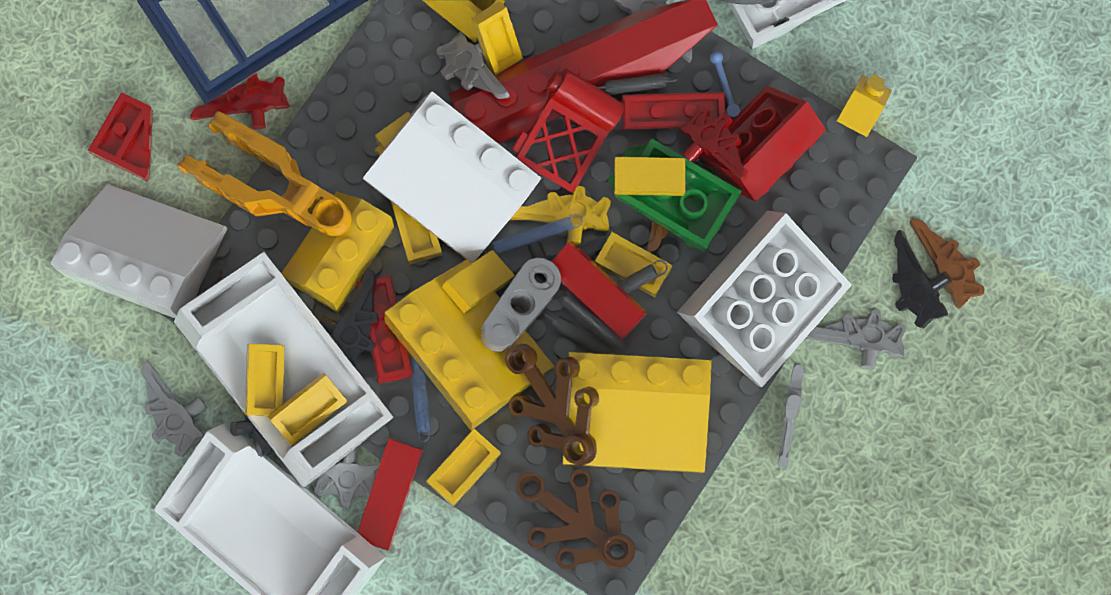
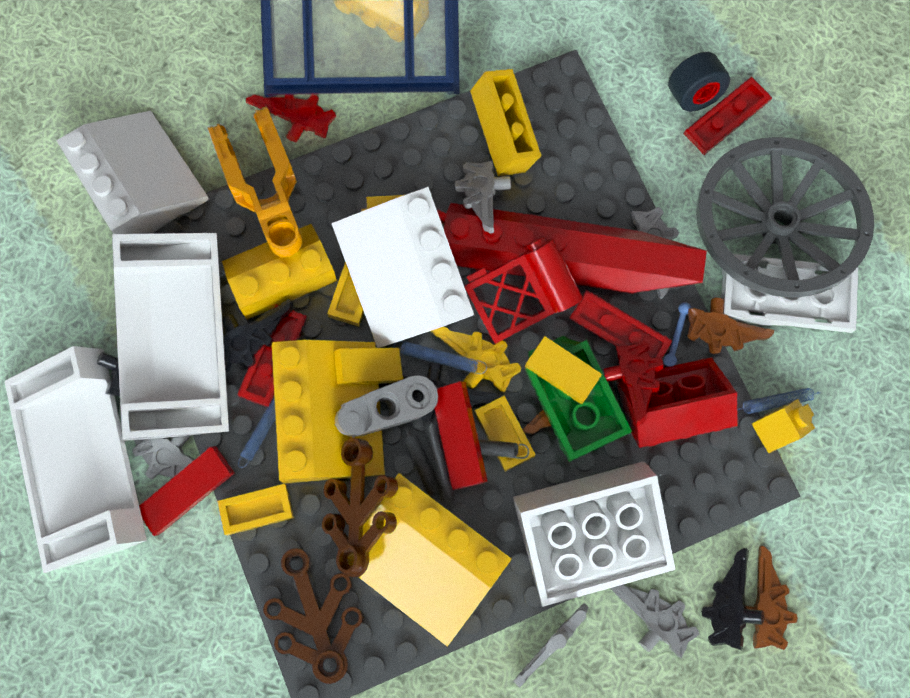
camera: 30 degrees right, 0 degrees up
red wing [88,92,153,182] -> none
light grey piece [142,361,207,457] -> none
yellow tile [245,344,284,416] -> none
yellow tile [268,372,347,446] -> none
yellow tile [471,1,523,76] -> none
dark grey piece [598,73,678,95] -> none
none -> dark orange piece [687,298,774,354]
none -> medium blue piece [737,388,820,414]

